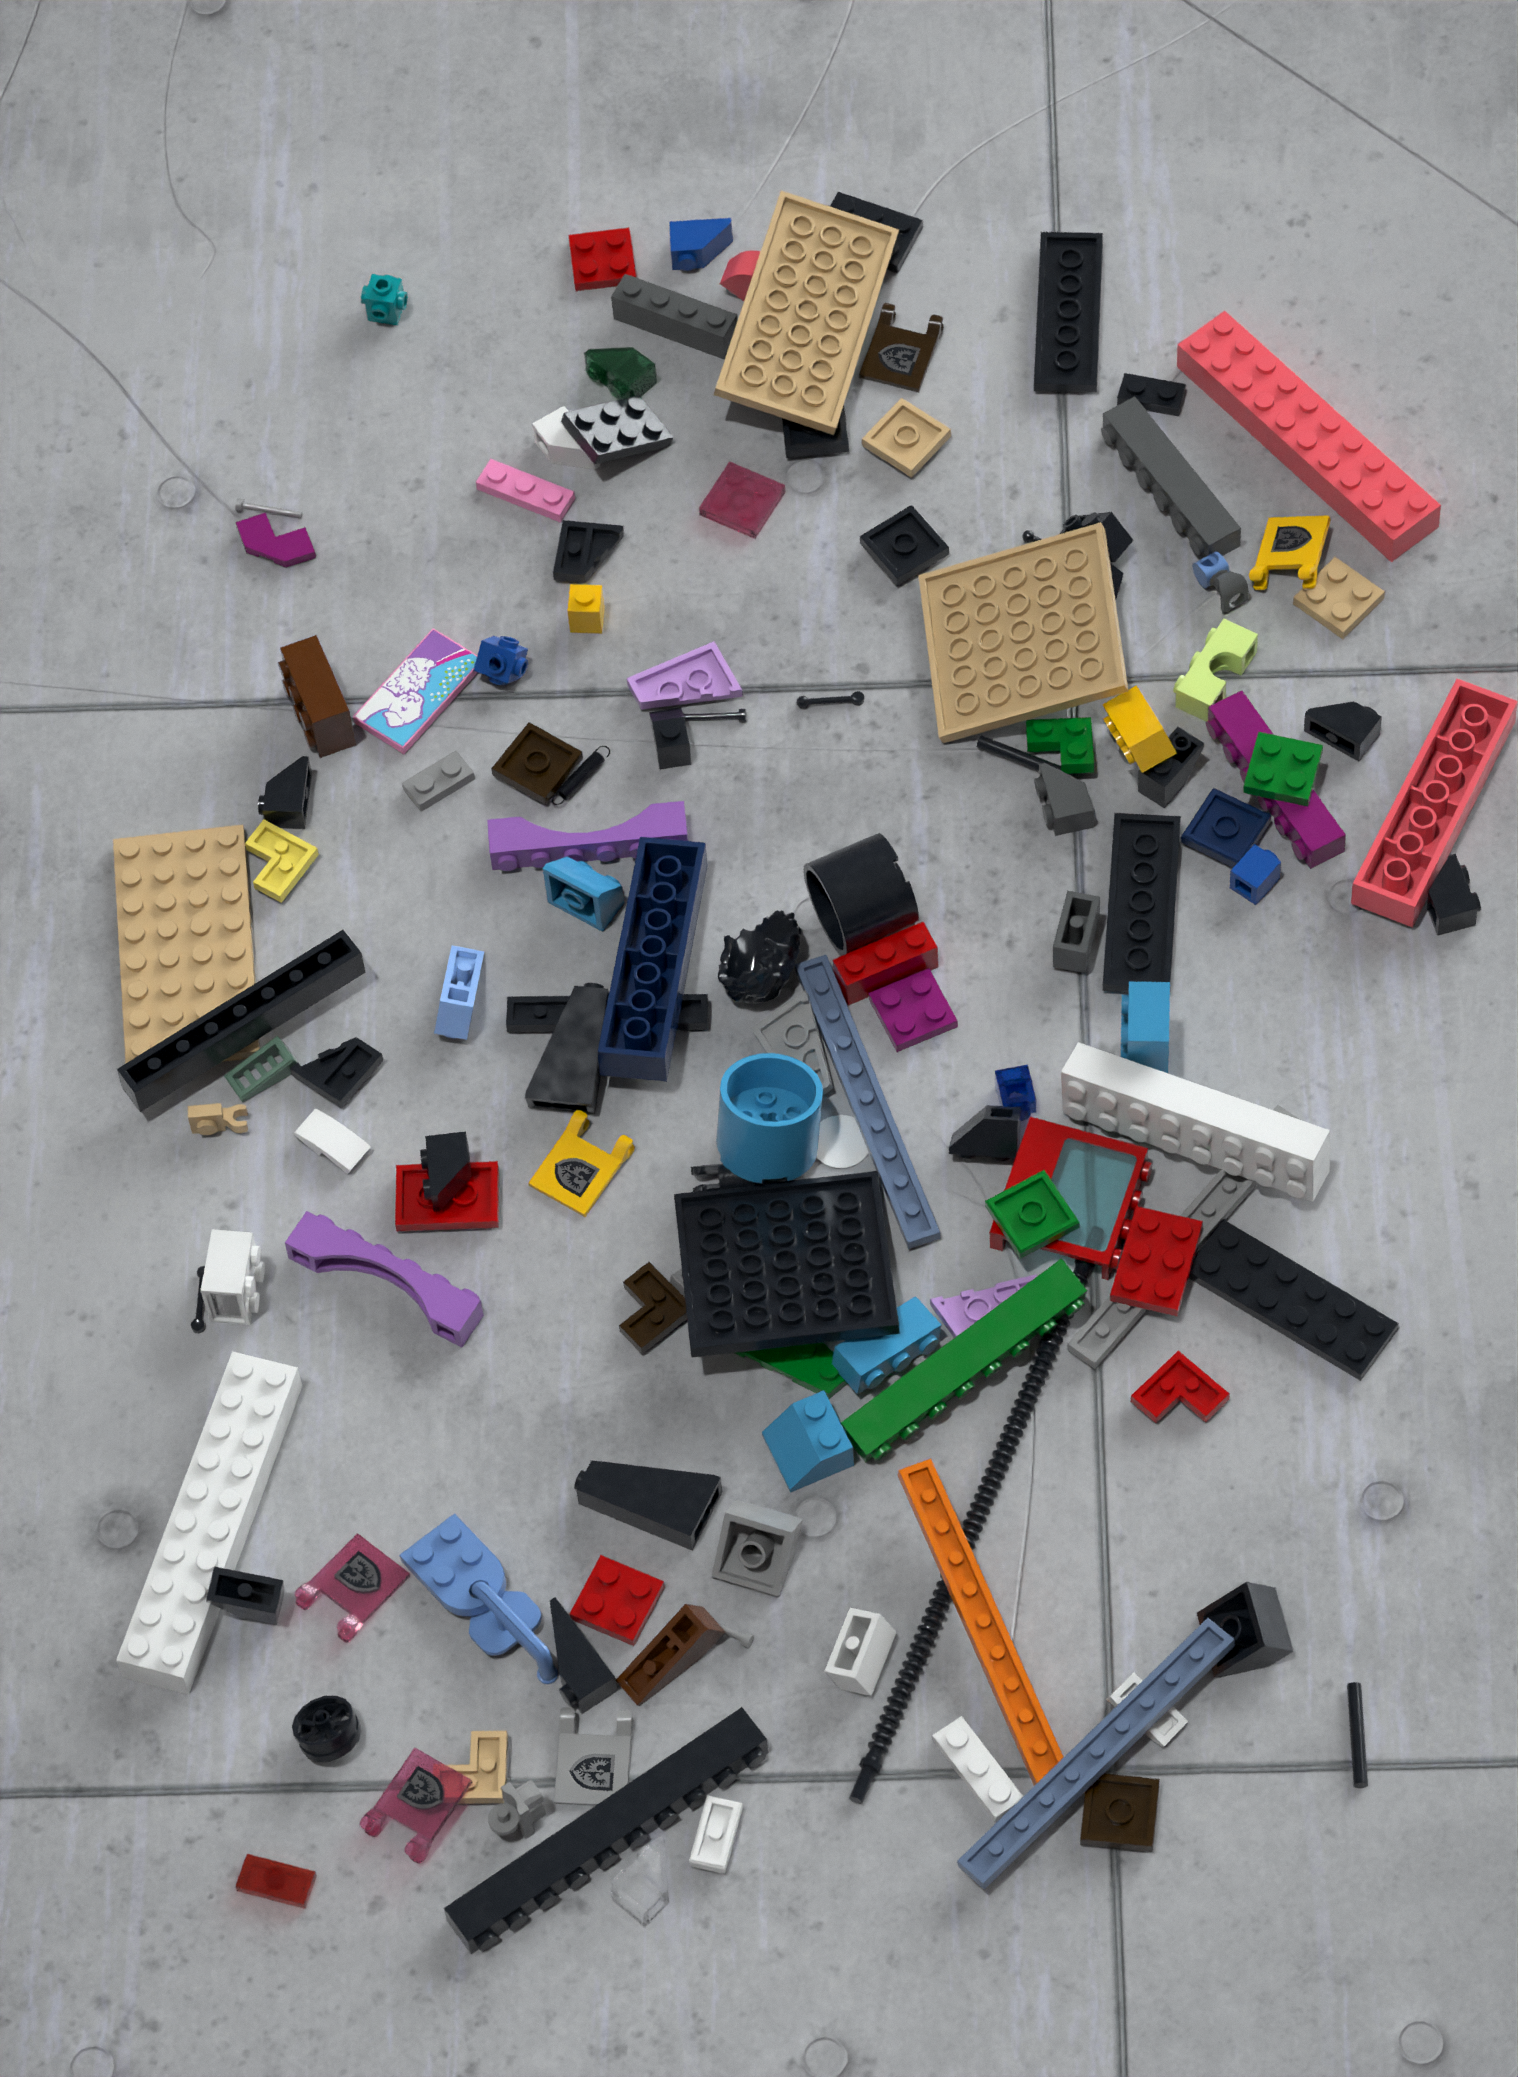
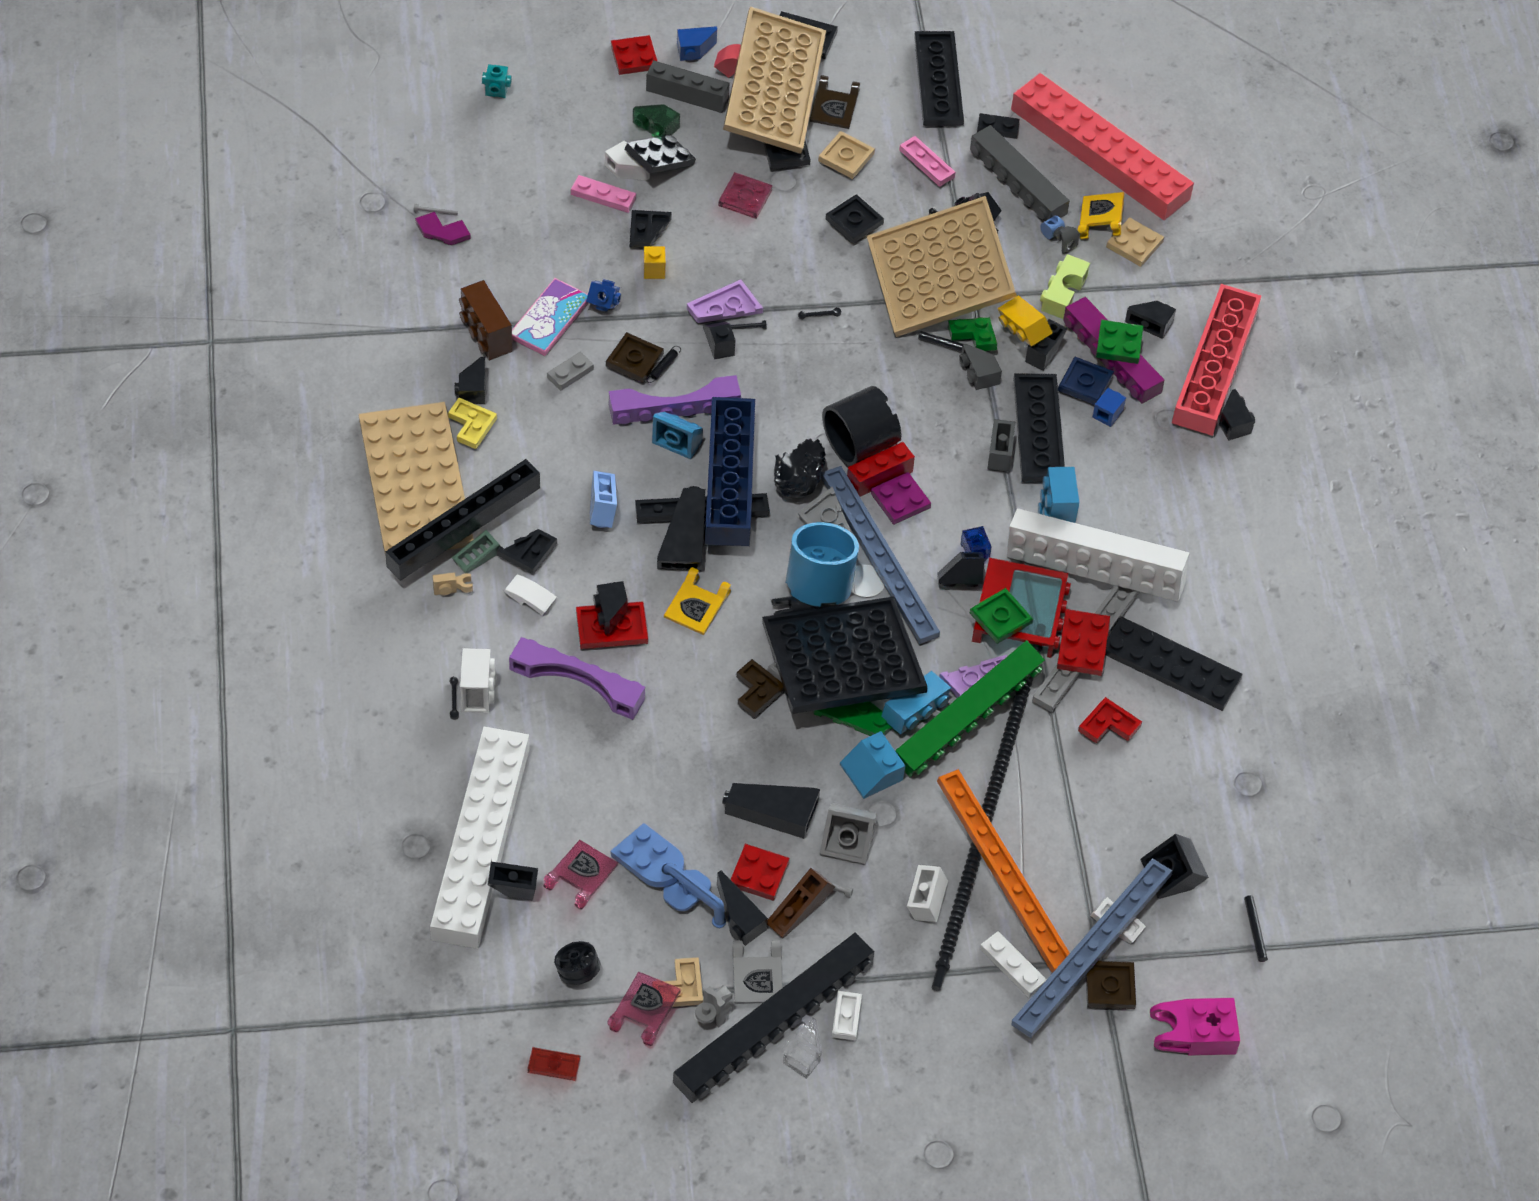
camera: 15 degrees left, 5 degrees down
none -> bright pink plate [899,136,956,187]
none -> dark pink brick [1150,998,1240,1056]

